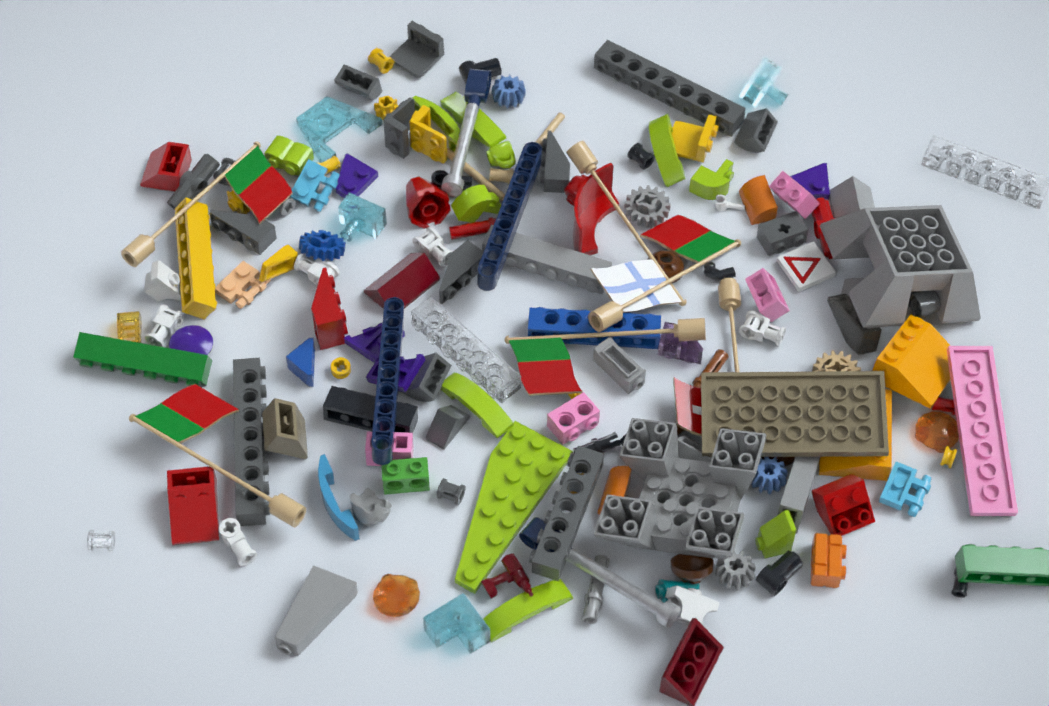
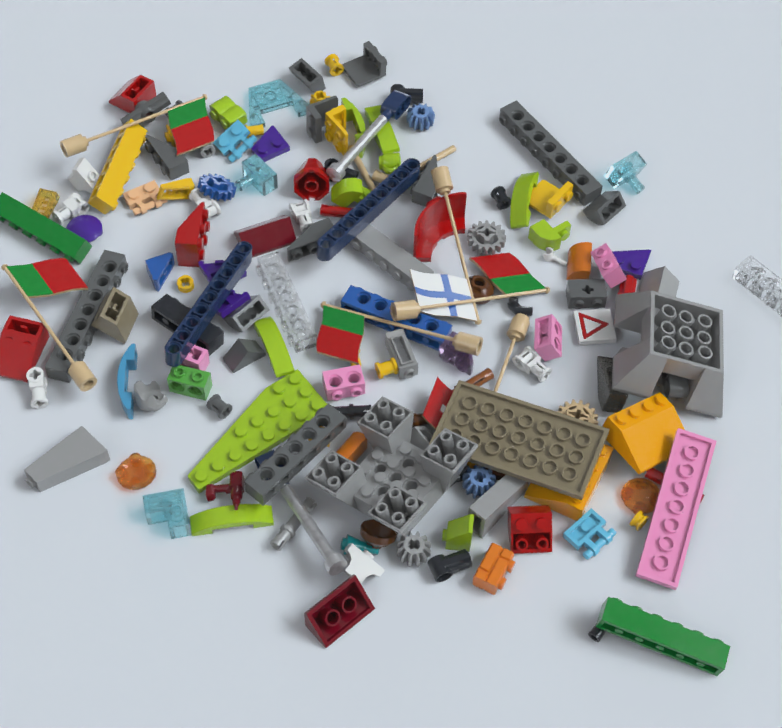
camera: 20 degrees right, 0 degrees up
none -> yellow bush [375,357,399,379]

